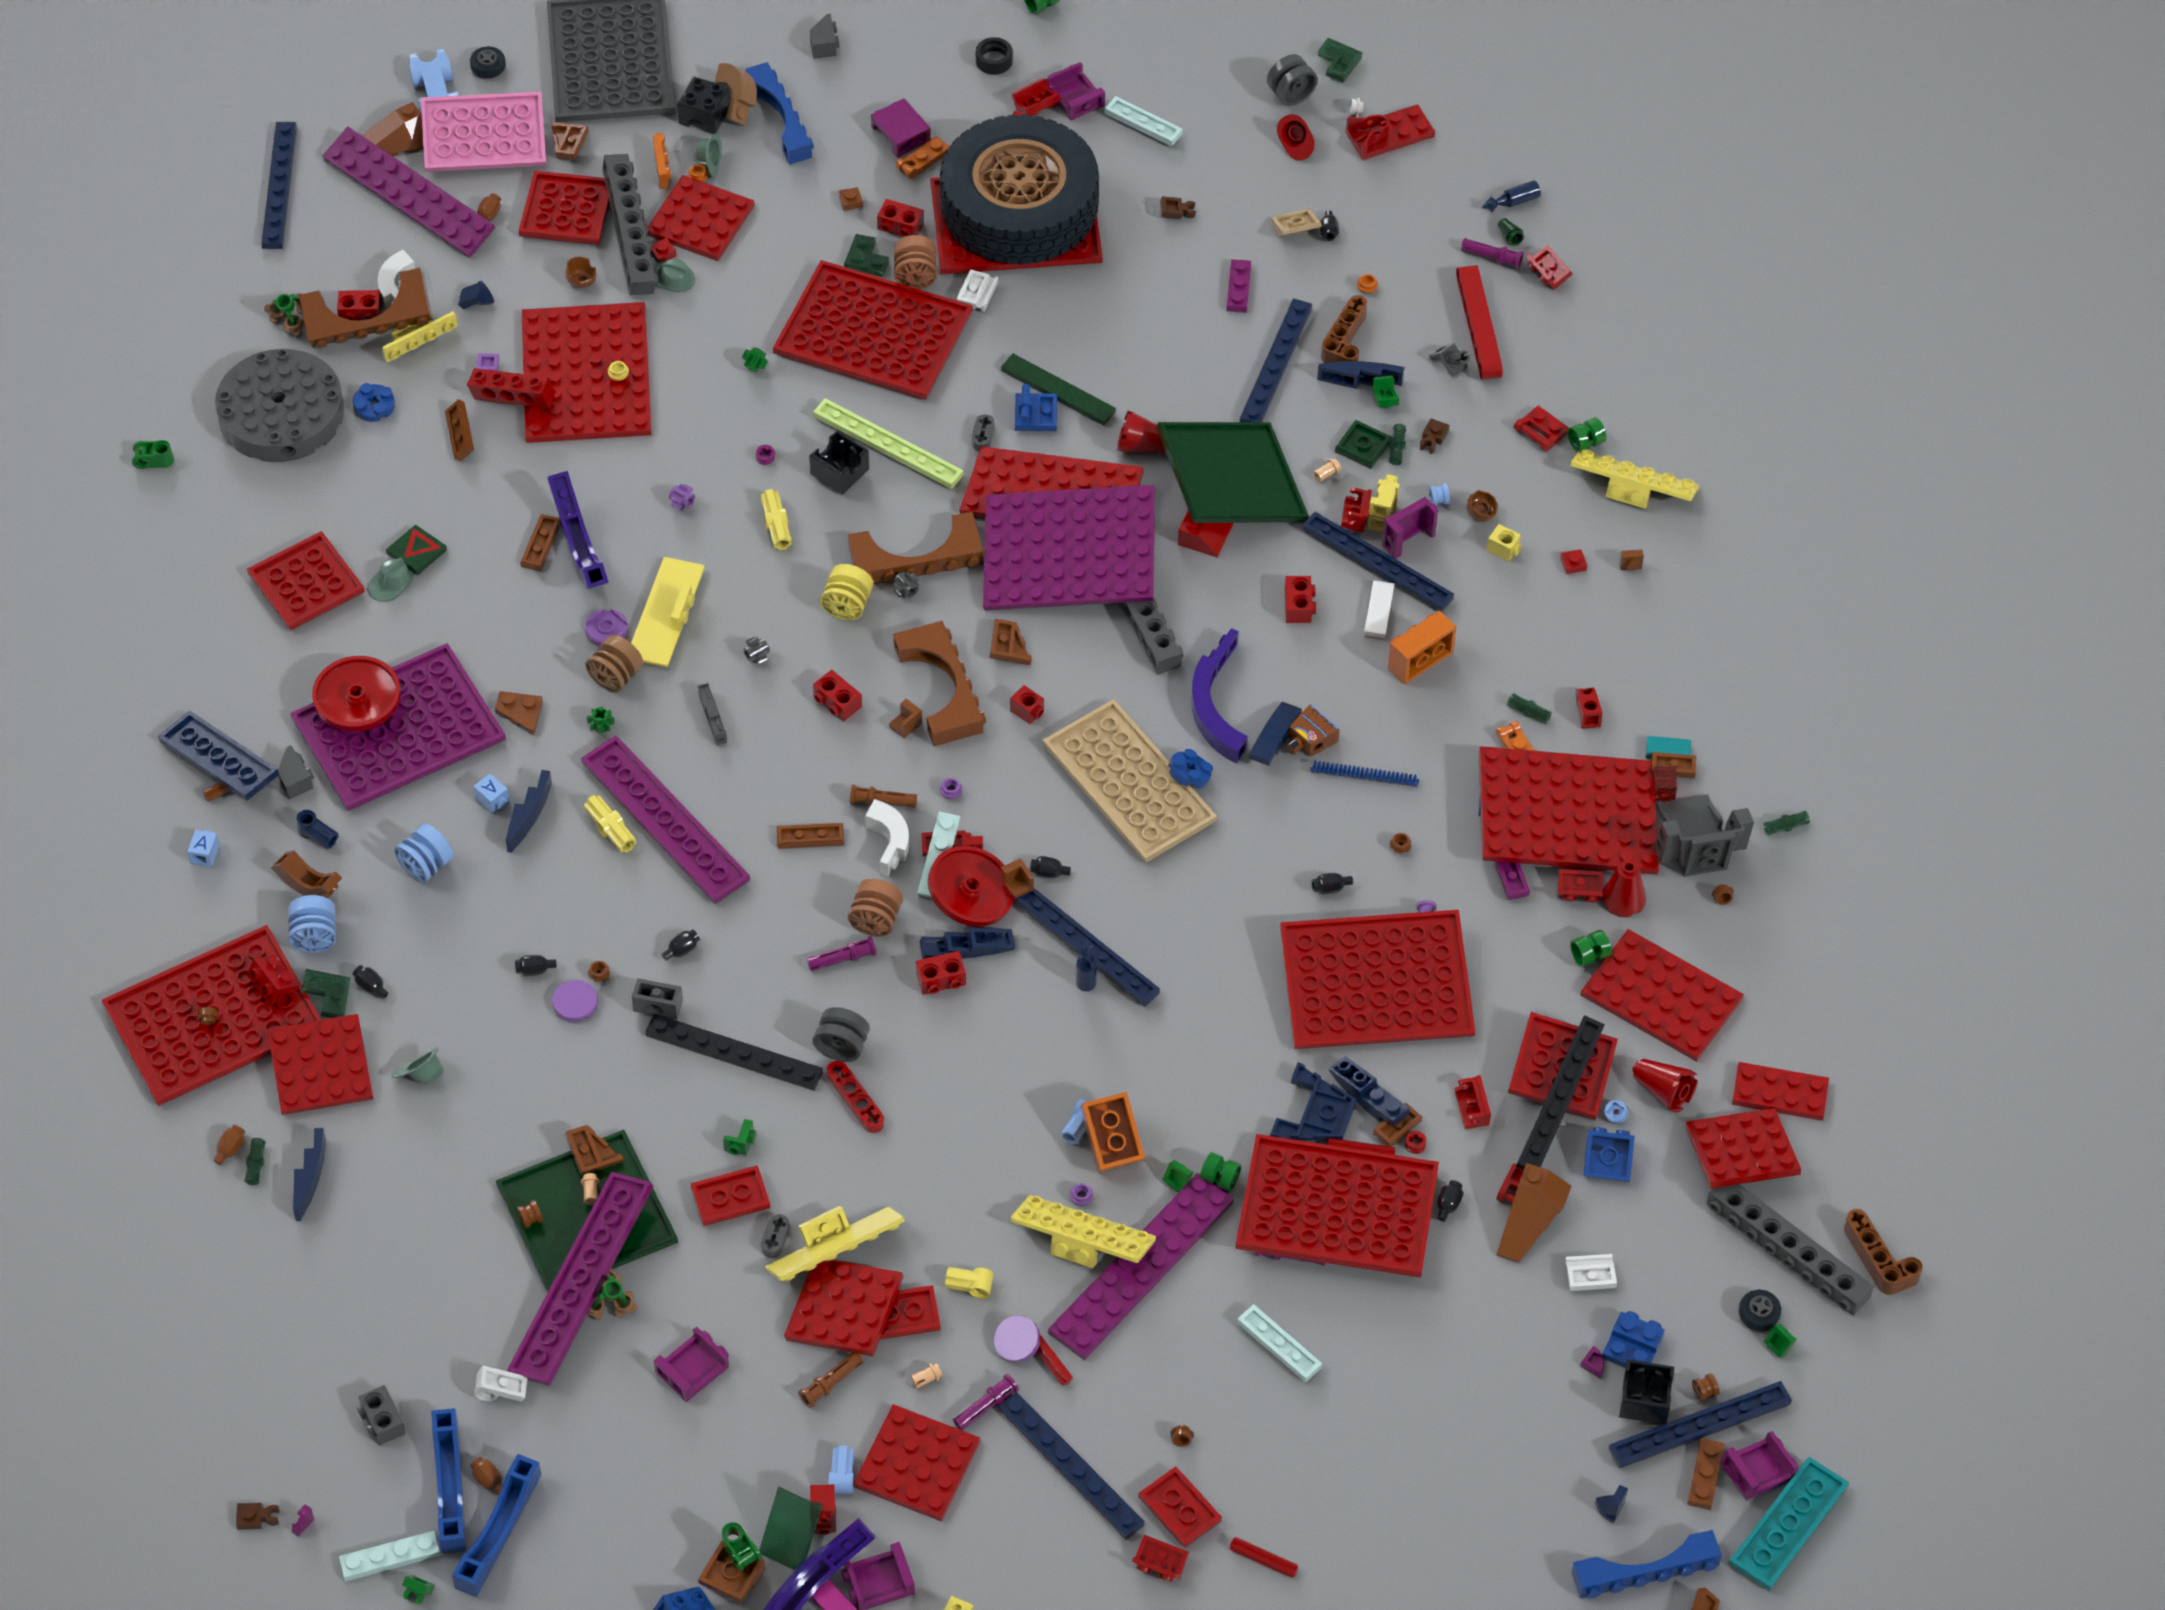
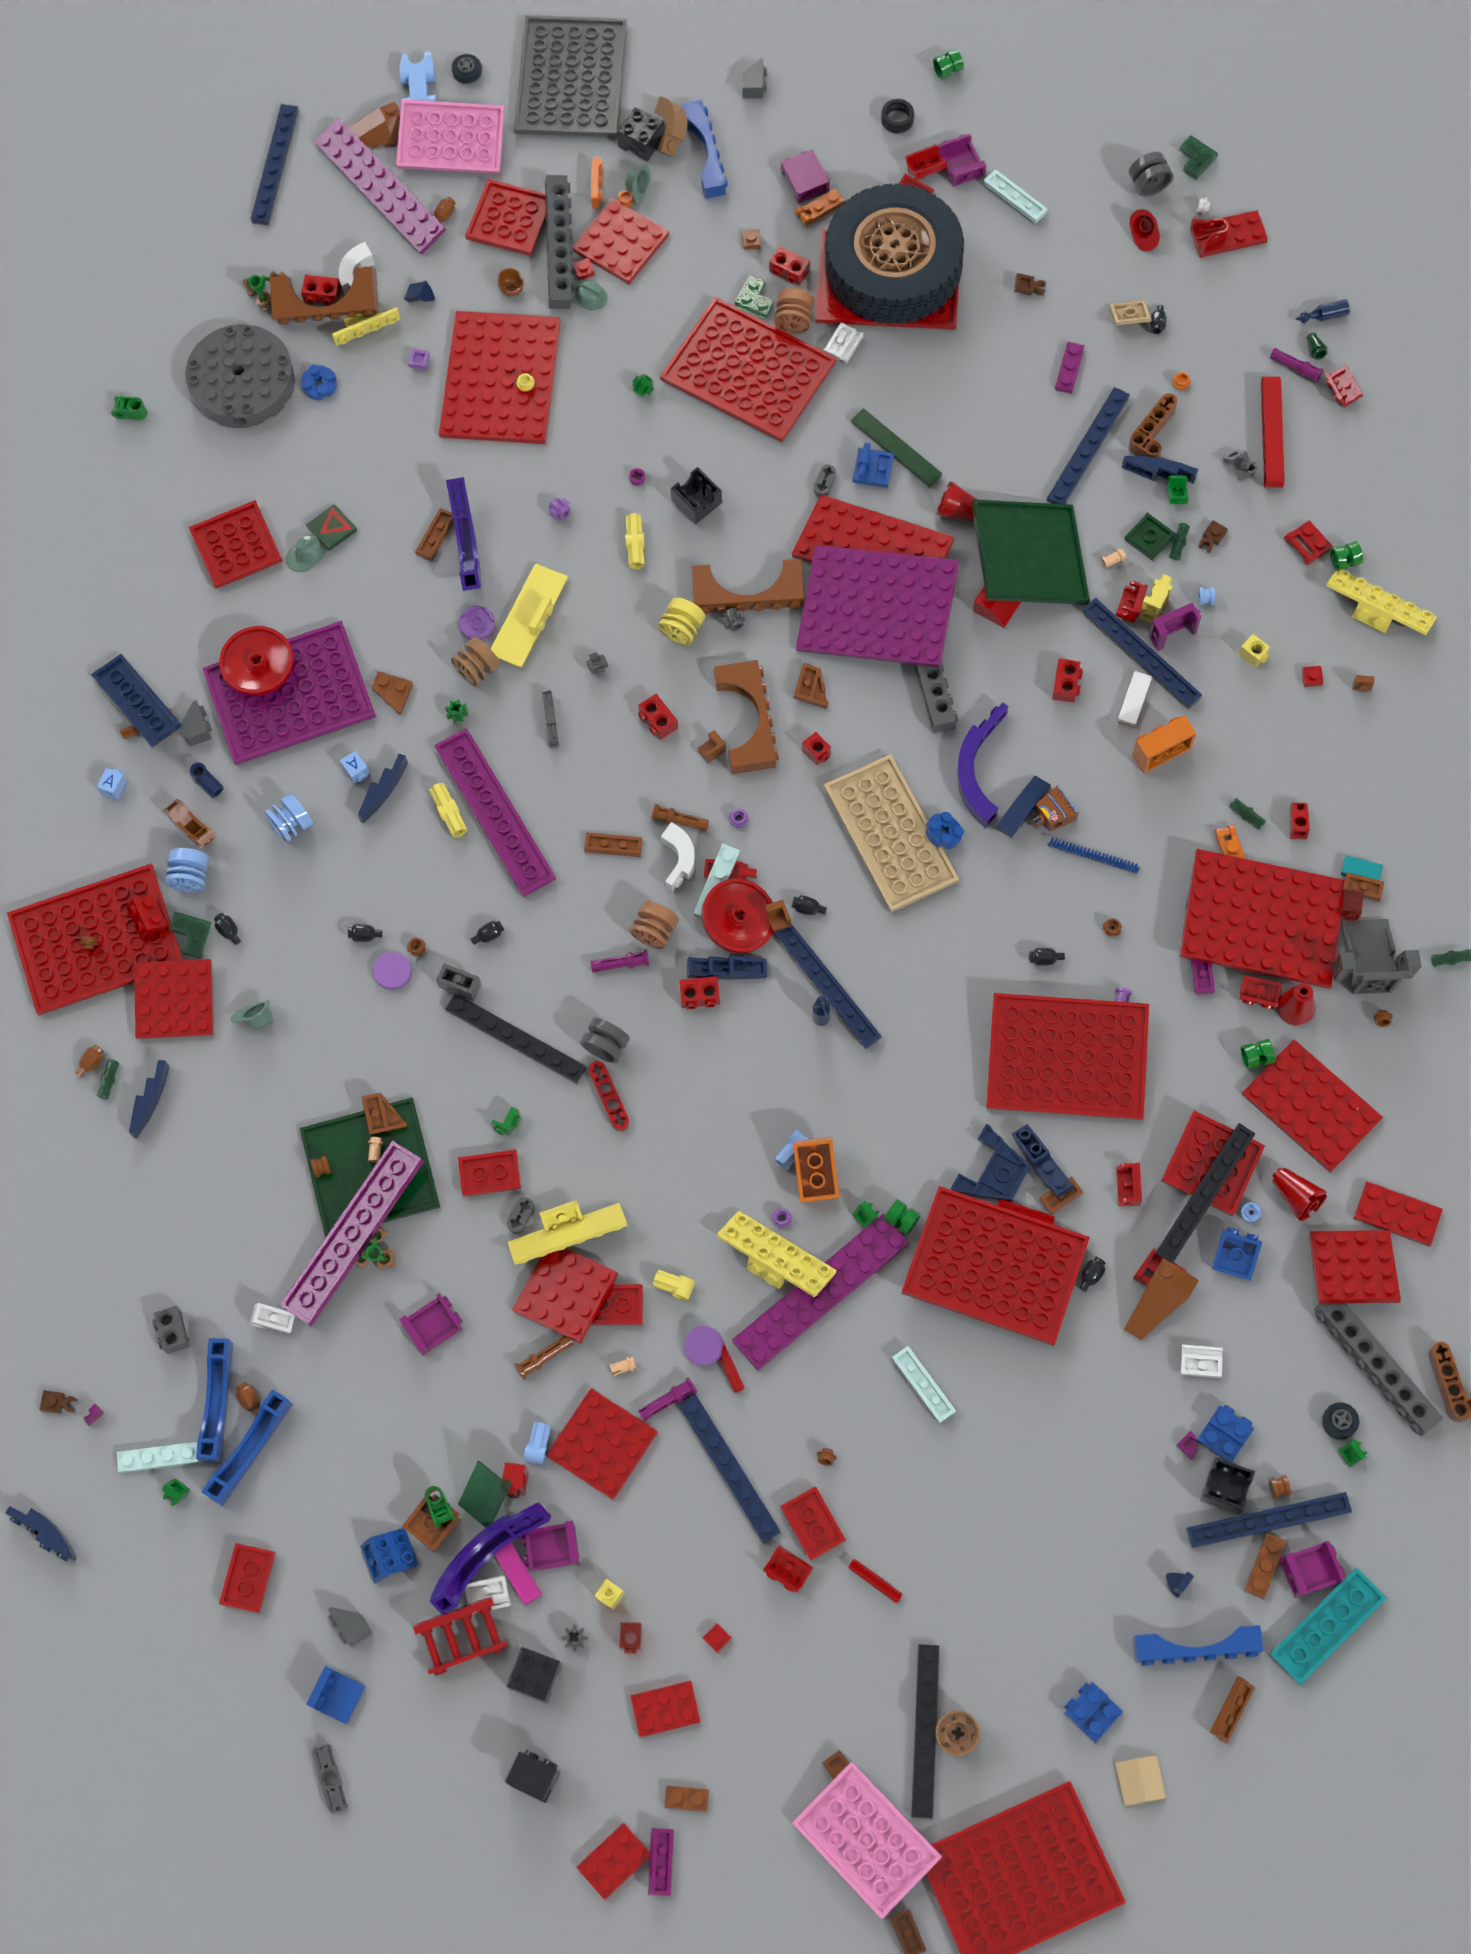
camera: 15 degrees right, 15 degrees up
dark orange plate [445,399,474,461] -> none
red brick [467,368,556,409] -> none
dark orange wing [551,122,589,160] -> none
yellowish green plate [813,398,963,489] -> none
red bush [1405,1131,1426,1154] -> none
dark orange hair [1466,490,1498,522] -> none

